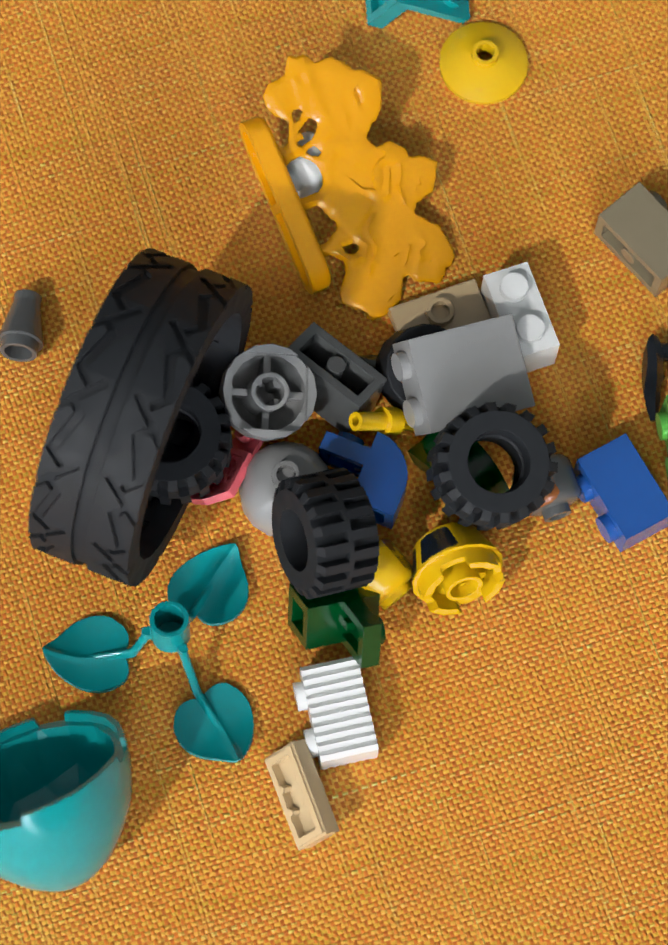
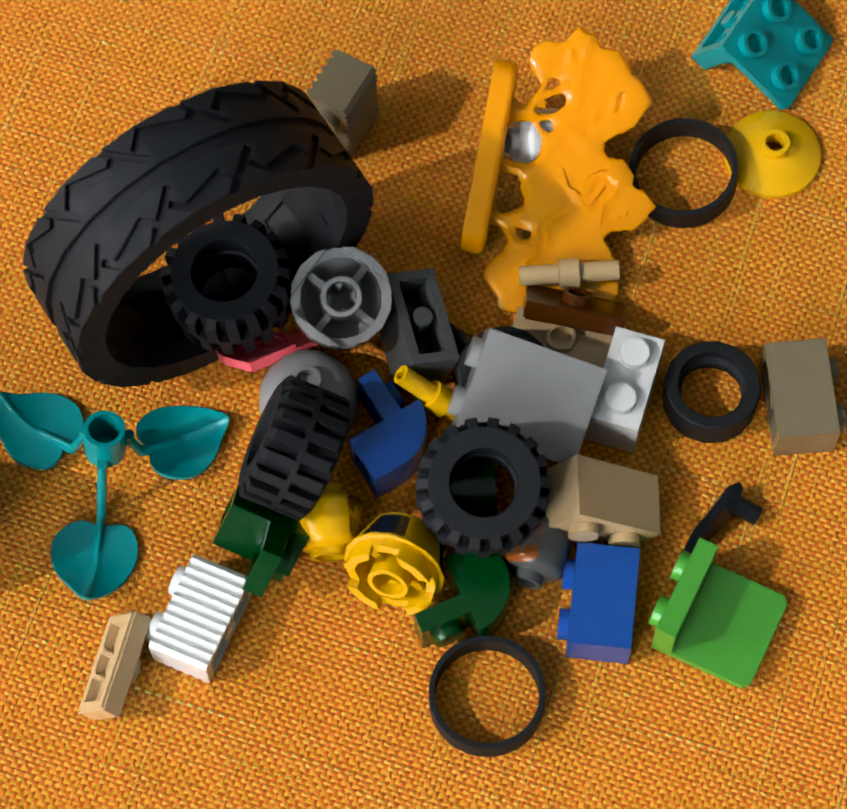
camera: 40 degrees right, 5 degrees down
none -> dark tan brick [307,50,379,158]
none -> dark green brick [414,552,510,648]
none -> black tyre [429,635,546,757]
none -> tan bar [519,257,620,289]
none -> reddish brown plate [523,285,626,336]
none -> tan brick [546,454,661,548]
none -> black tyre [630,118,738,228]
none -> black tyre [662,341,761,443]

